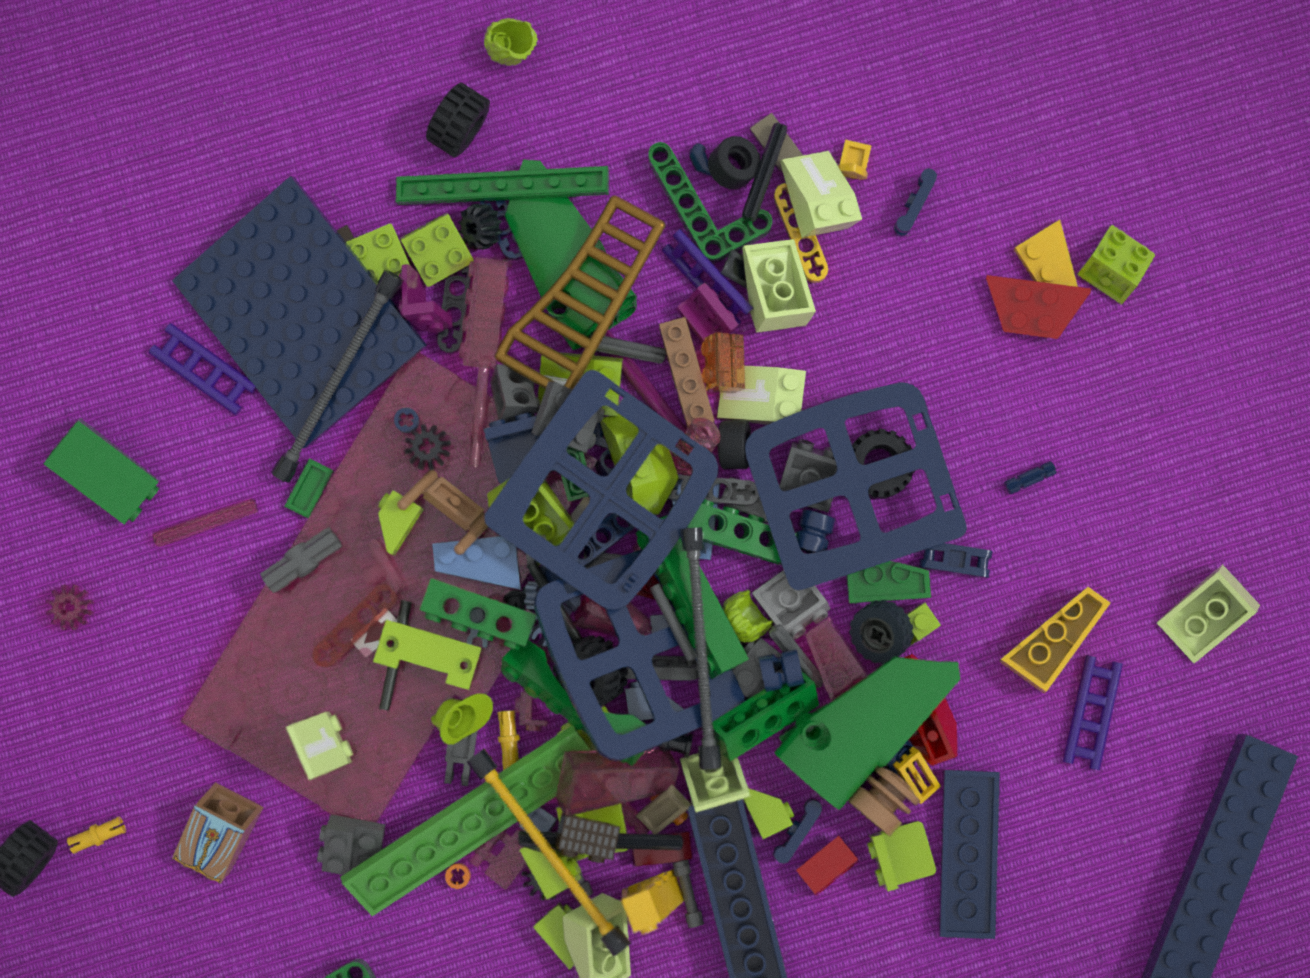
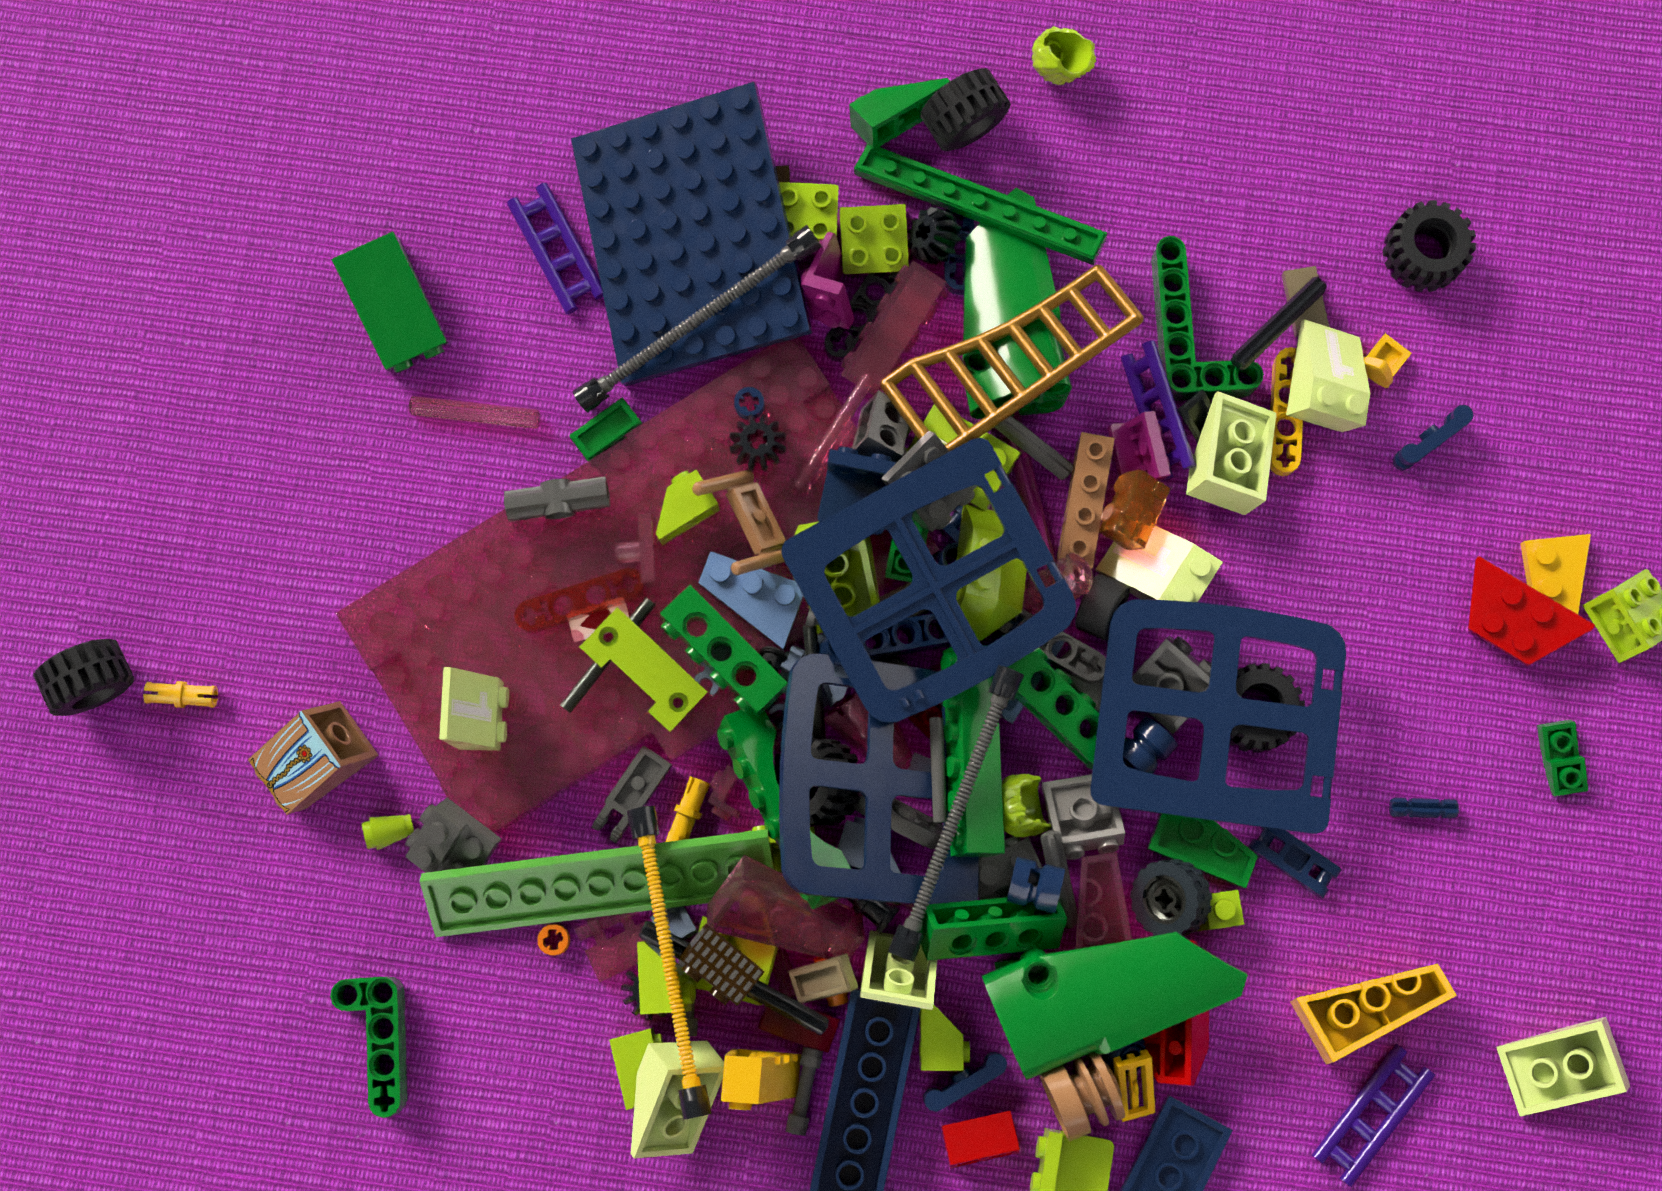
camera: 30 degrees right, 5 degrees down
clear pink gear [46,584,94,630] -> none
lime piece [431,693,493,745] -> none
dark blue arm [689,143,711,176] -> none
black tyre [708,136,761,190] -> none
none -> lime cone [361,814,414,851]
none -> green slope [849,78,950,150]
none -> black tyre [1383,200,1476,292]
none -> green slope [1537,720,1588,796]

